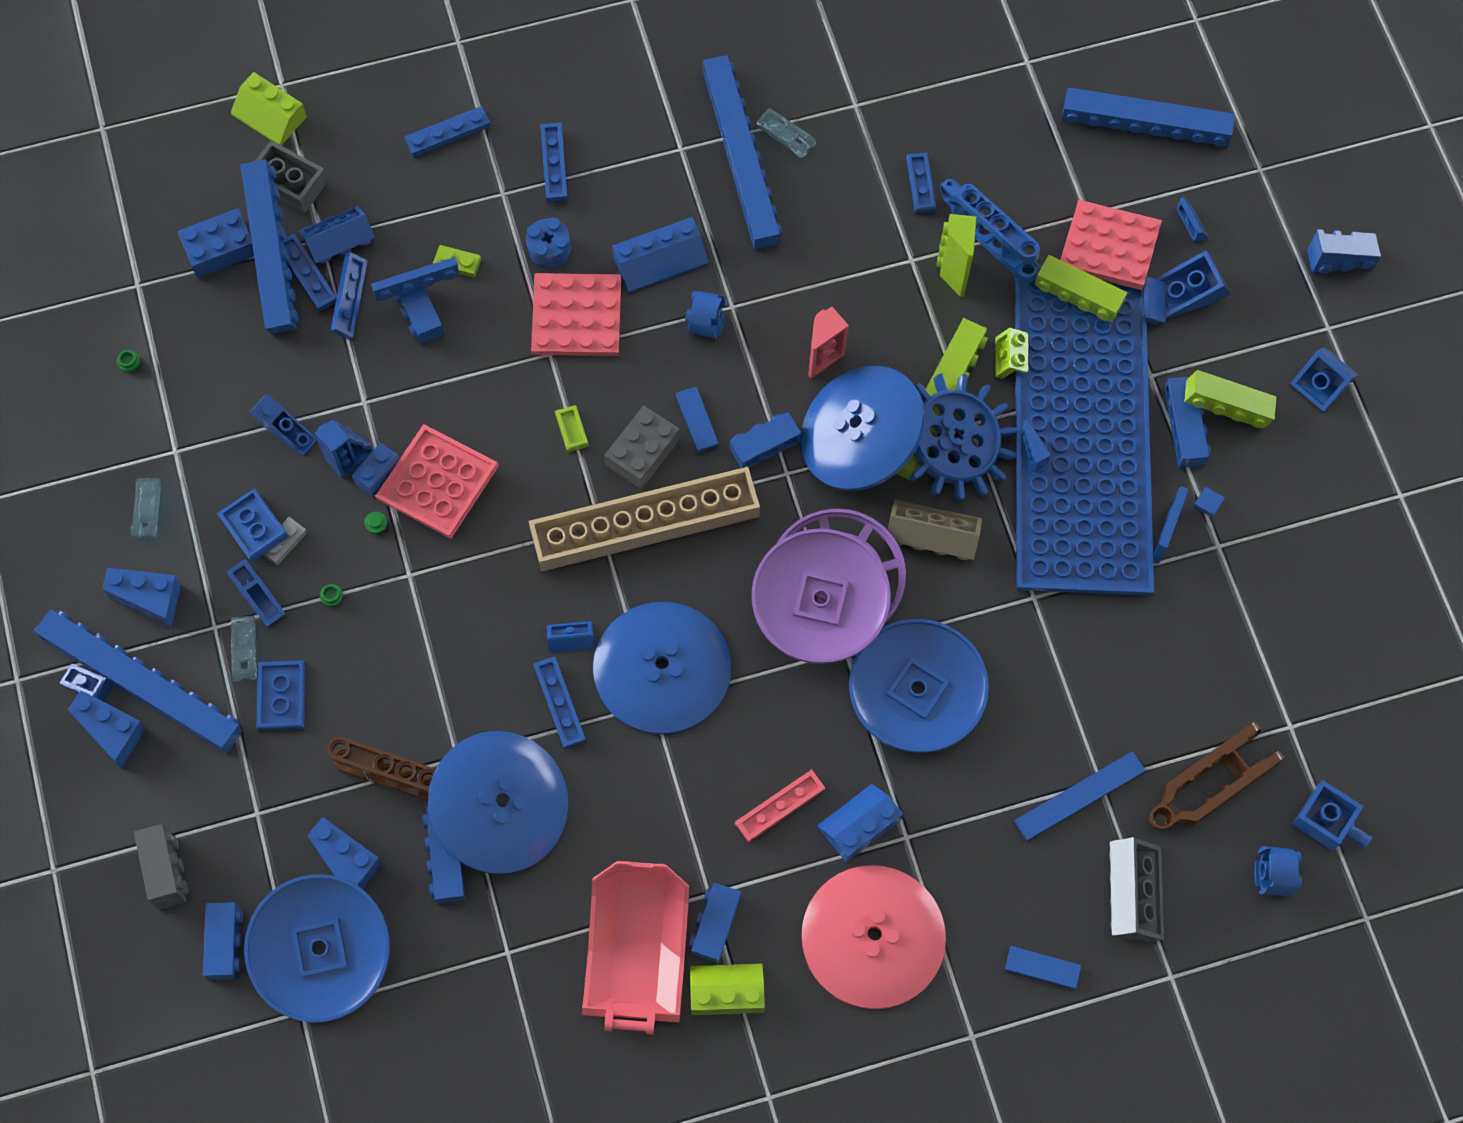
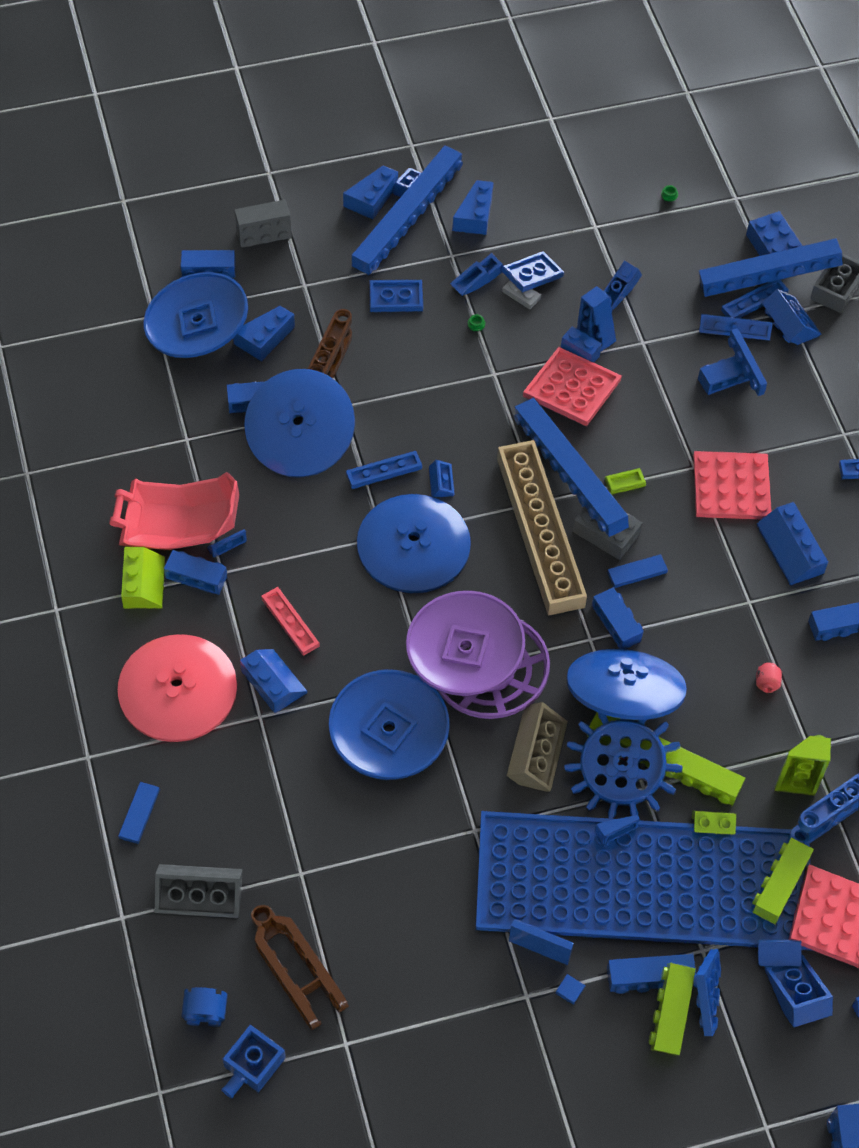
camera: 90 degrees right, 10 degrees down
clear light blue plate [131,478,161,538] -> none
clear light blue plate [231,616,257,681] -> none
green plate [364,512,387,534] -> none
lime plate [433,245,481,278] -> none
blue brick [526,217,571,268] -> none
blue brick [685,291,727,339] -> none
coral slope [808,307,849,379] -> none
blue tile [1014,751,1146,841] -> none
blue slope [1290,347,1358,412] -> none
none -> blue brick [514,398,629,537]
none -> blue plate [694,949,721,1036]
none -> coral head [756,663,782,693]

